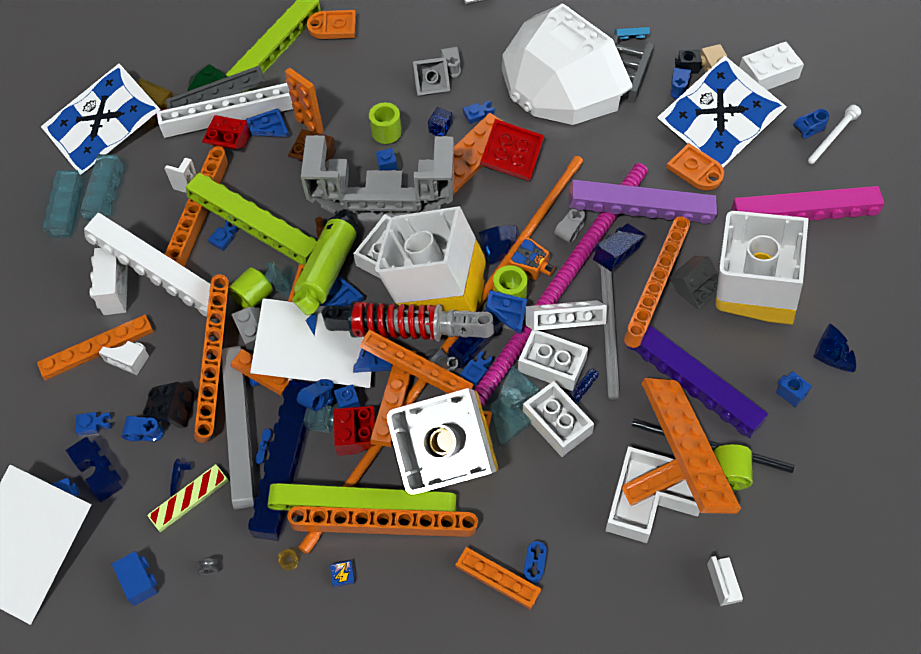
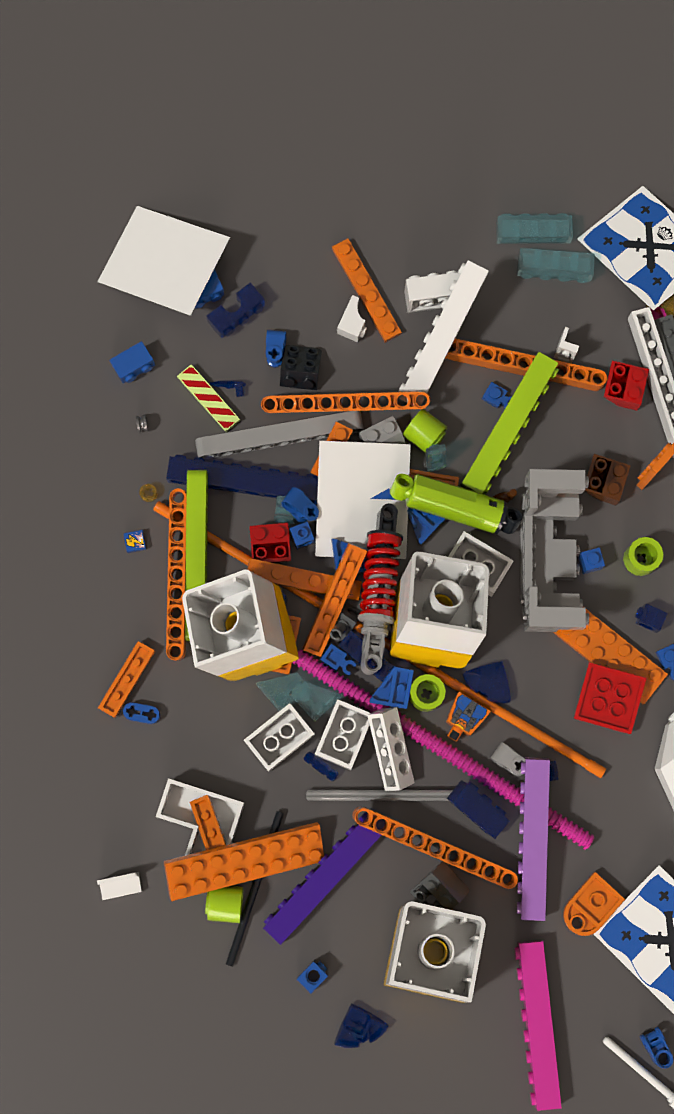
camera: 85 degrees right, 20 degrees up
blue plate [76,412,112,436] -> none
blue wing [246,108,289,137] -> none
blue piece [255,429,272,465] -> none

